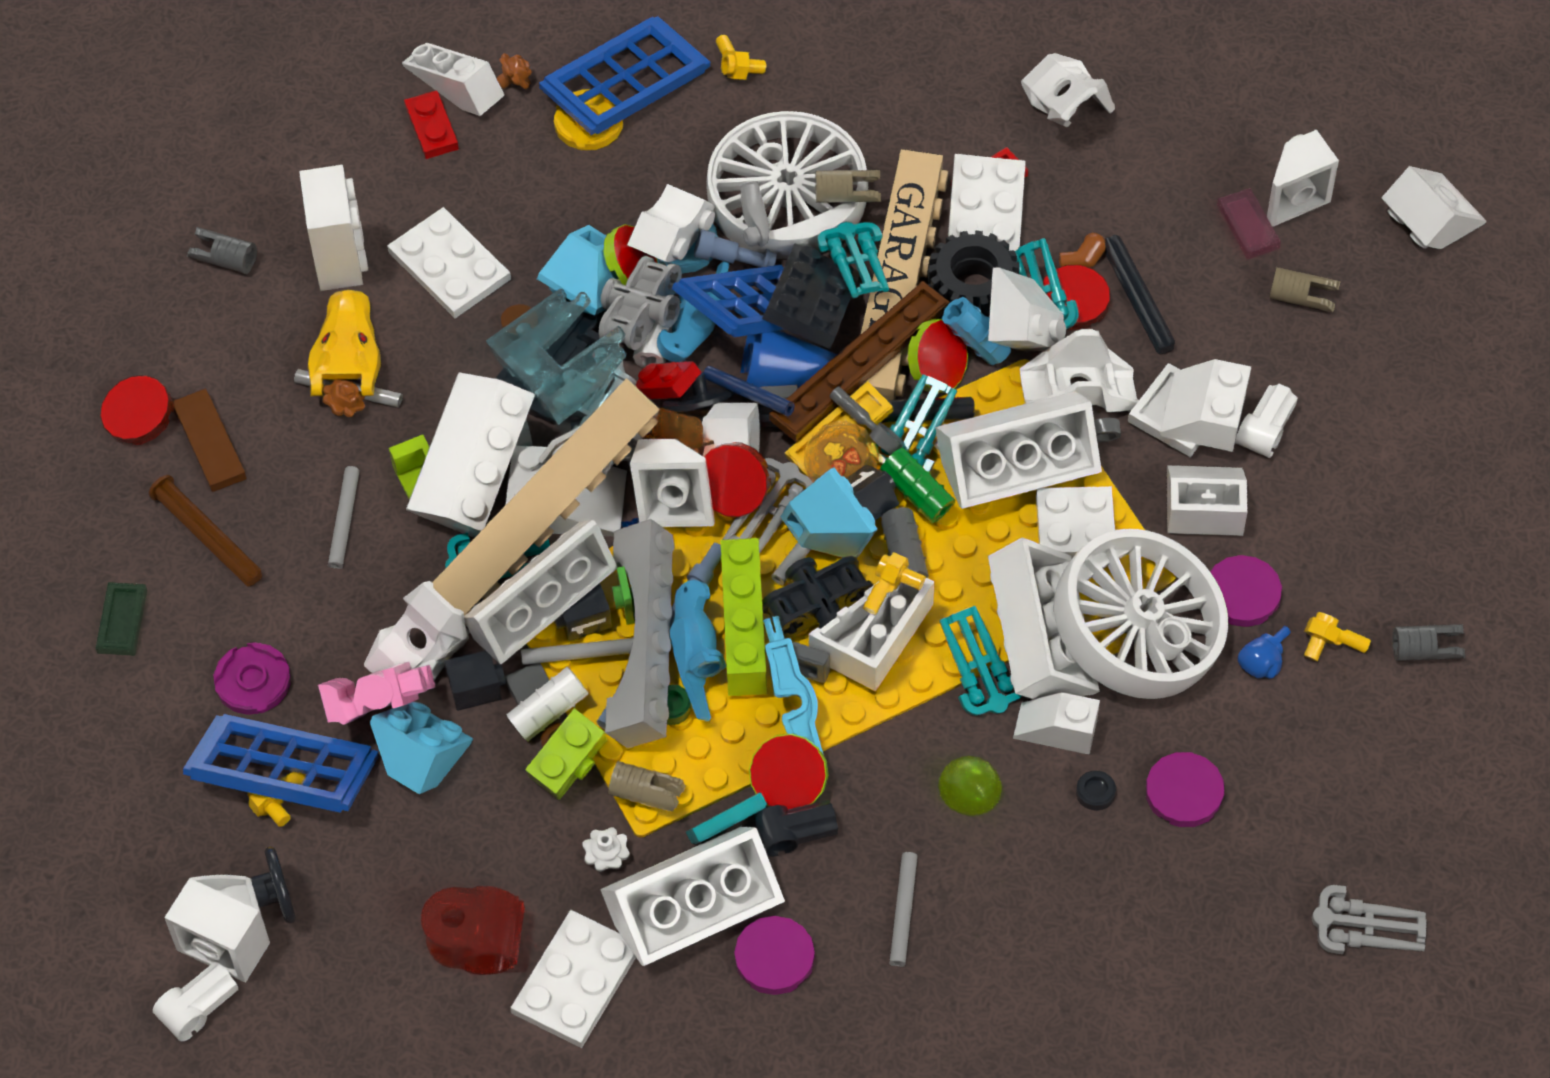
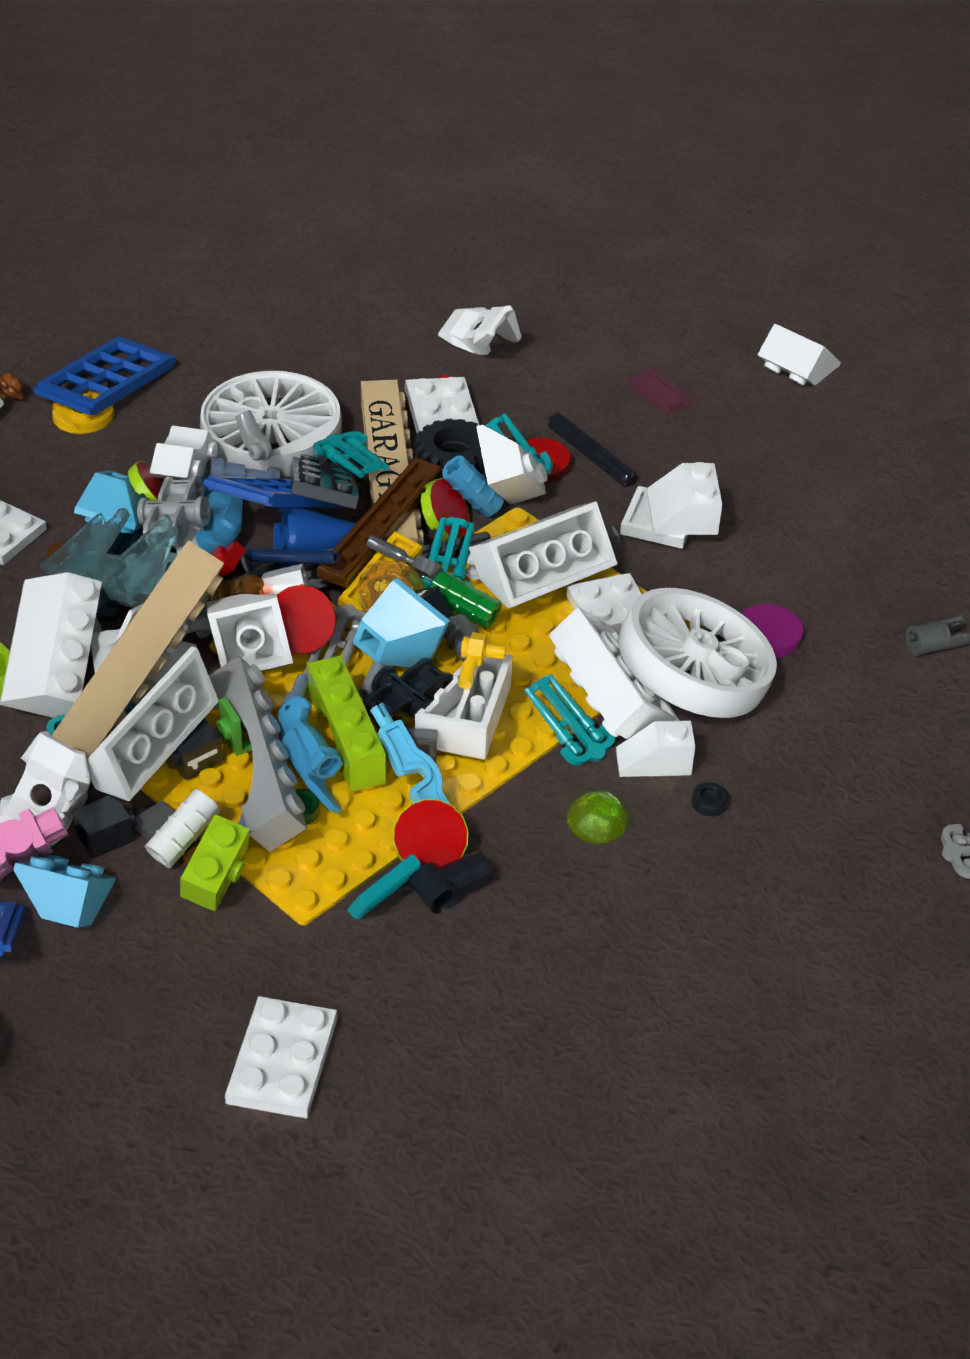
camera: 20 degrees left, 15 degrees down
clear red piece [421,886,525,975] -> none
light grey piece [521,638,633,665] -> none
white plant [583,827,630,872] -> none
white slope [600,827,785,966] -> none
dark tan hinge [608,761,686,812] -> none
yellow piece [716,35,766,80] -> none
magenta tile [734,916,815,995] -> none
dark tan hinge [815,170,881,203] -> none
light grey piece [889,852,918,967] -> none
white piece [1020,329,1139,412] -> none
dark orange arm [1059,232,1105,268] -> none
magenta tile [1145,752,1224,827] -> none
white slope [1167,465,1247,536] -> none
white piece [1235,384,1298,458] -> none
blue piece [1237,626,1291,679] -> none
white slope [1266,130,1339,228] -> none
dark tan hinge [1269,267,1341,312] -> none
yellow piece [1303,612,1371,662] -> none

